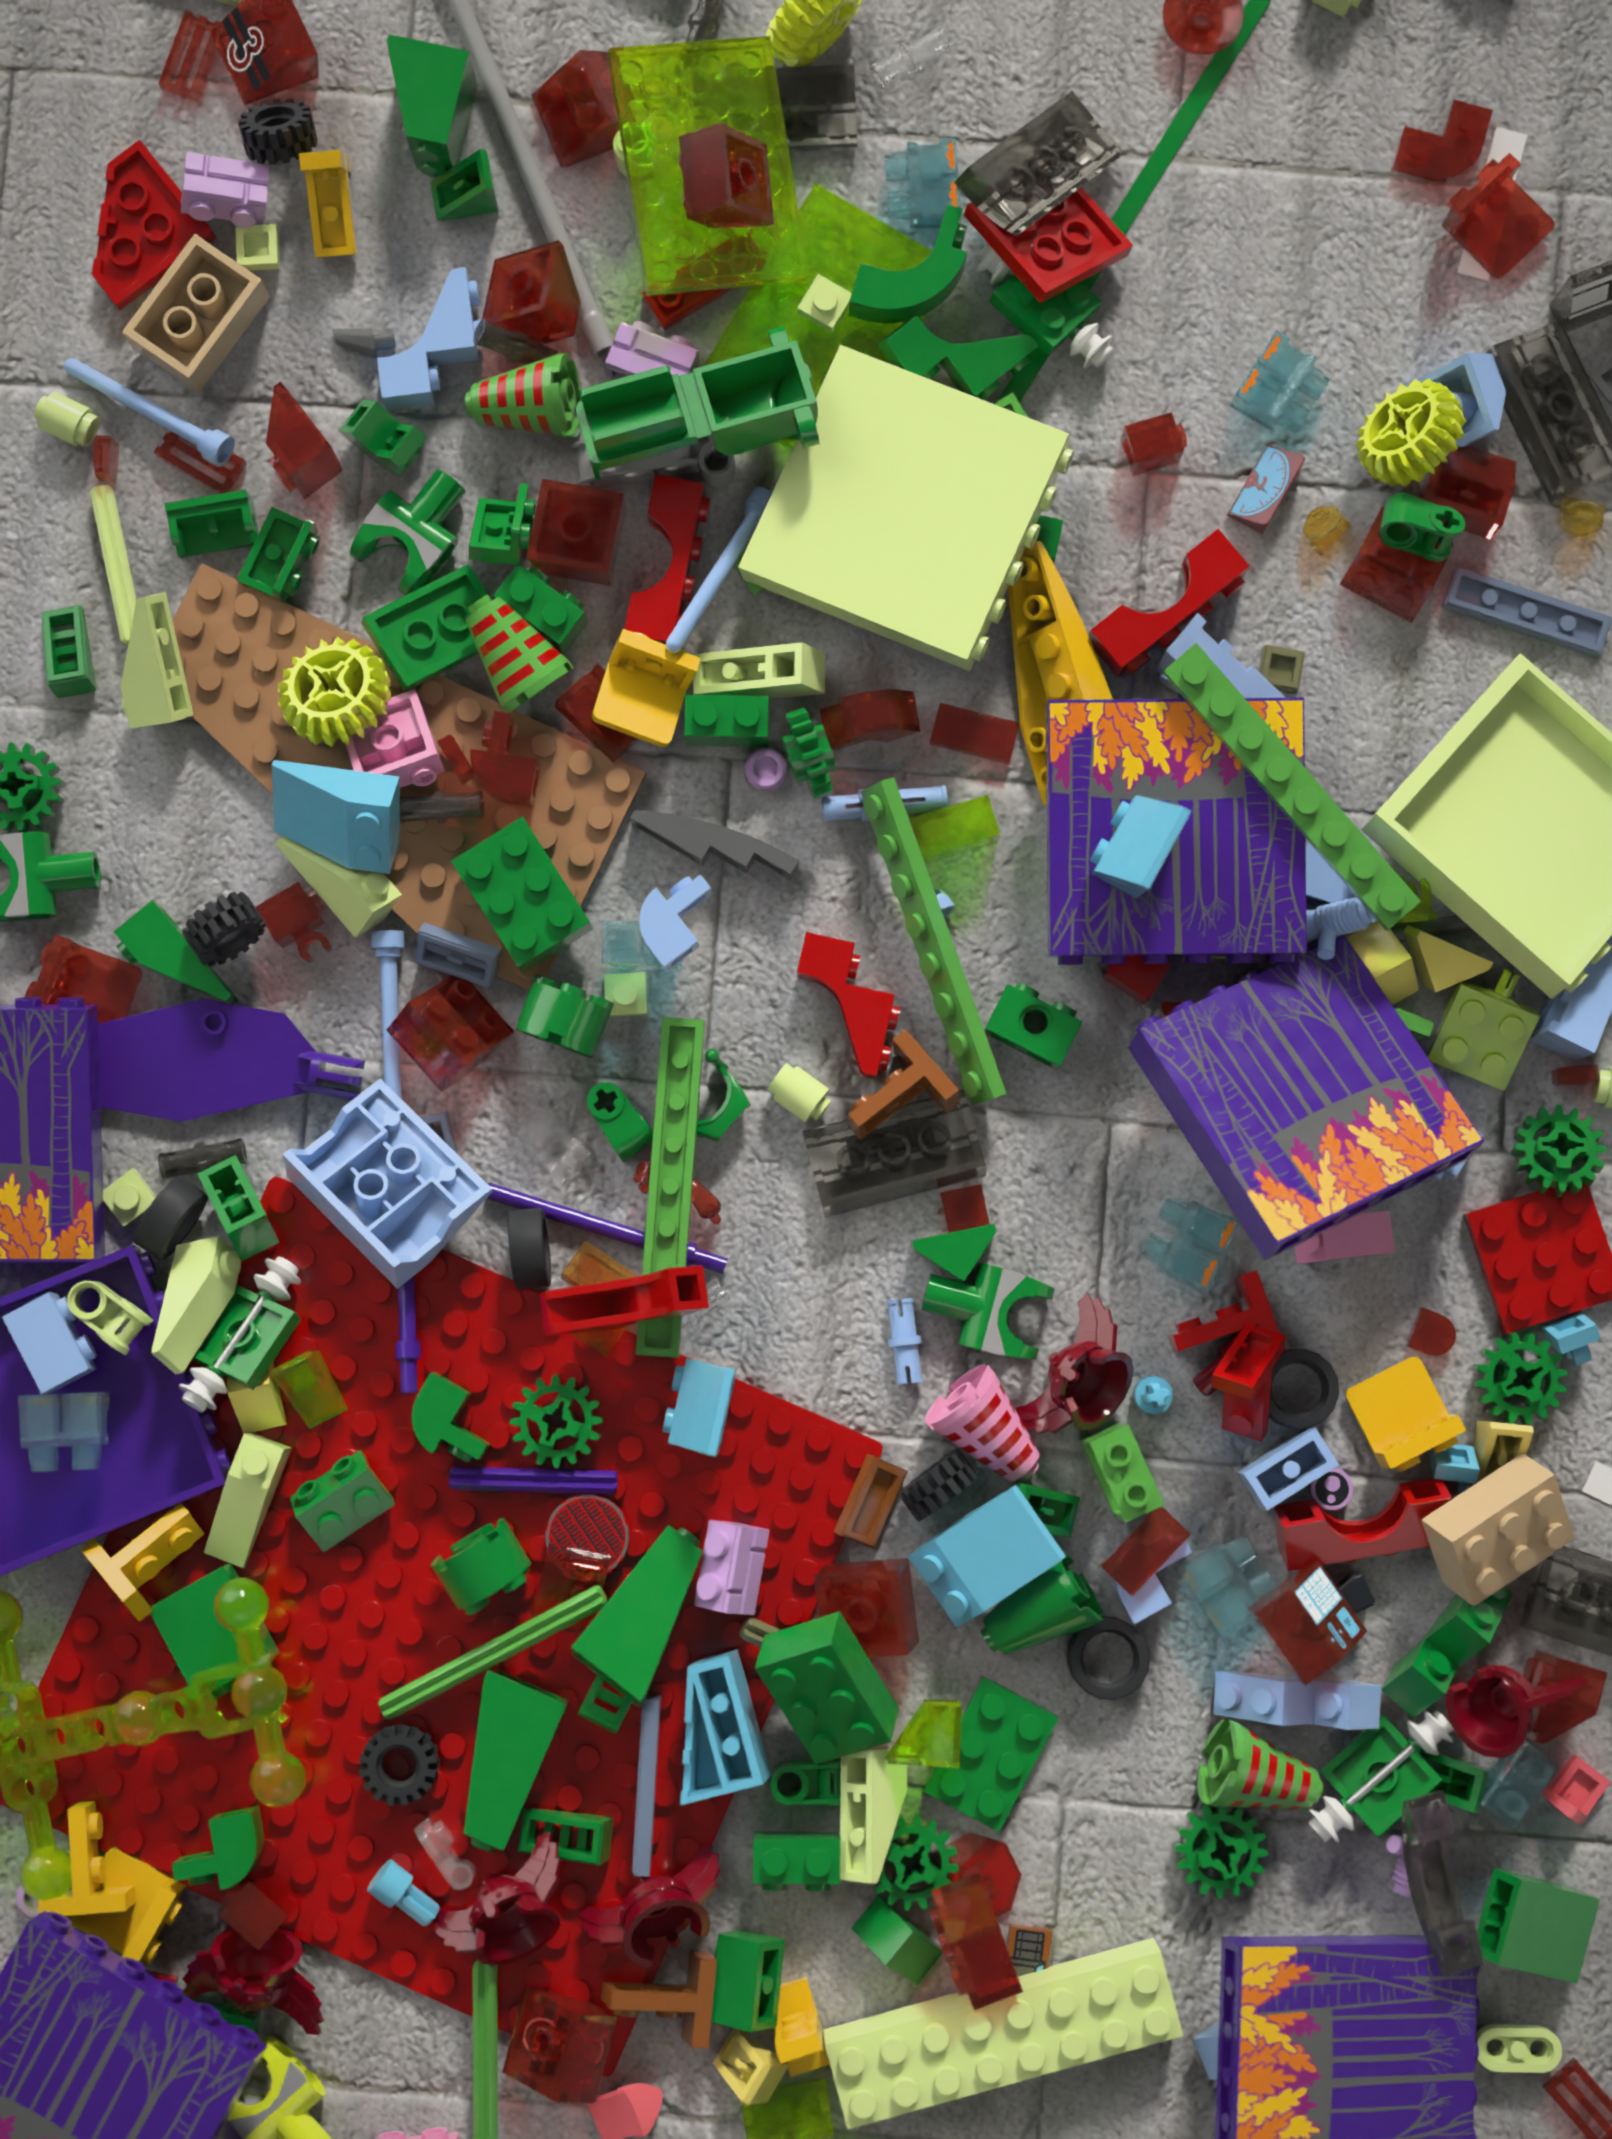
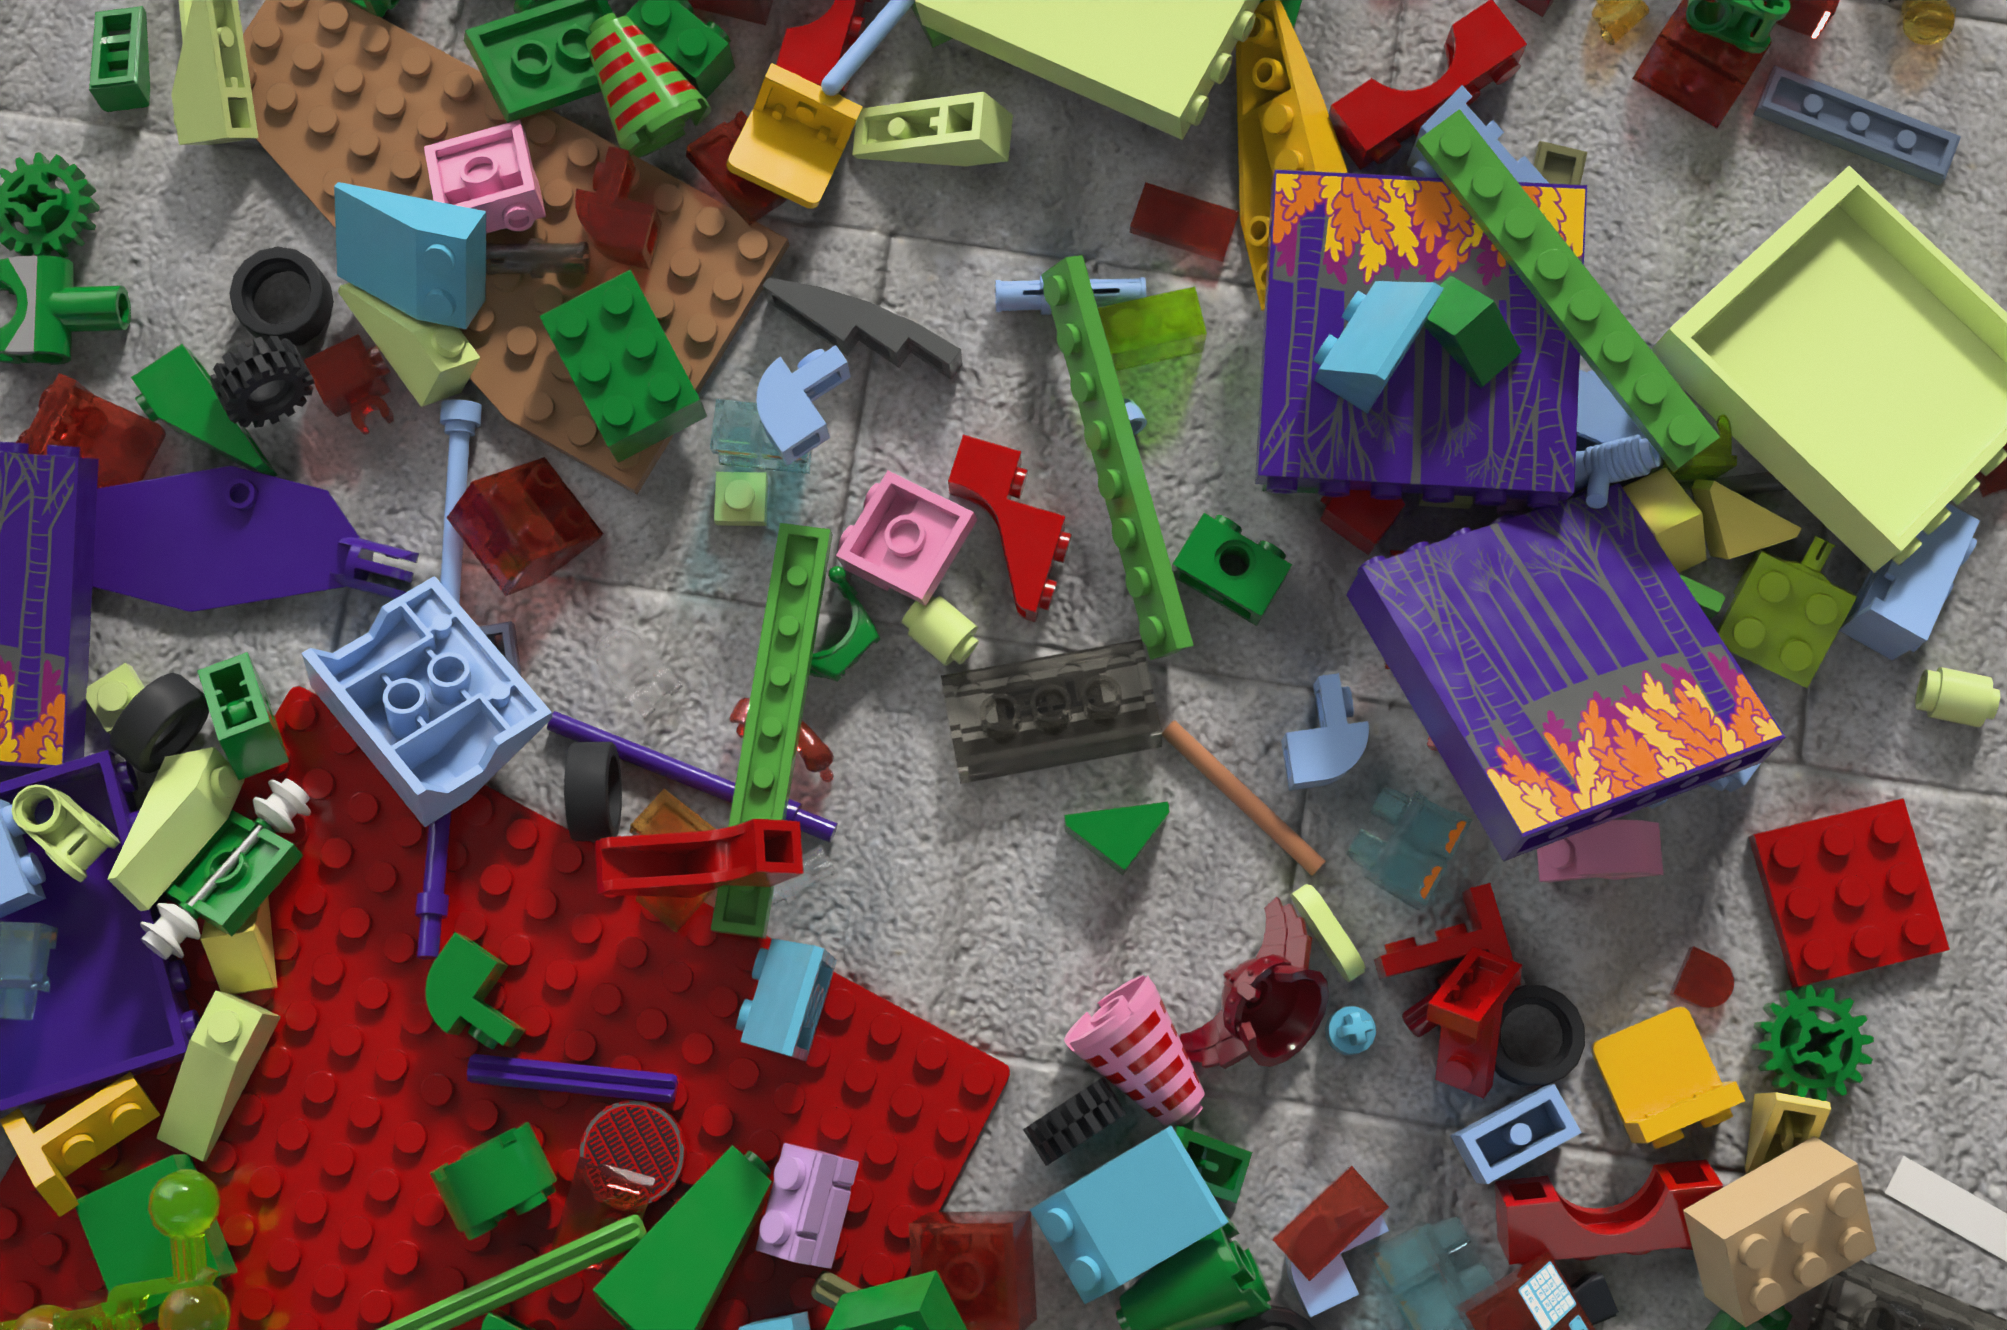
camera: 10 degrees right, 5 degrees down
clear smoke pin [158,1137,247,1180] -> none
clear neon green slope [271,1350,347,1429] -> none
neon yellow gear [278,636,391,748] -> none
green bracket [290,1450,395,1552] -> none
sand blue tile [415,922,501,989] -> none
clear red tile [437,734,476,785] -> none
green gear [510,1375,603,1468] -> none
green brick [516,974,614,1058] -> none
green piece [587,1082,653,1163] -> none
green brick [684,695,769,747] -> none
lavender tile [745,748,786,792] -> none
green gear [782,708,836,800] -> none
clear red brick [820,689,921,750] -> none
dark orange tile [834,1453,908,1549] -> none
dark orange bracket [848,1029,960,1140] -> none
light blue pin [886,1298,924,1385] -> none
green connector [921,1263,1055,1360] -> none
clear red tile [940,1184,989,1233] -> none
bright green window [1080,1423,1165,1523] -> none
tile [1308,1468,1353,1510] -> none
medium azure tile [1428,1444,1480,1493] -> none
green gear [1511,1105,1607,1197] -> none
medium azure tile [1542,1311,1601,1366] -> none
clear red tile [1551,1064,1600,1087] -> none
none -> black tyre [229,246,334,346]
none -> bright pink plate [836,470,977,606]
none -> nougat bar [1161,720,1326,876]
none -> light blue brick [1281,673,1369,791]
none -> yellowish green tile [1291,884,1365,982]
none -> green slope [1424,276,1522,388]

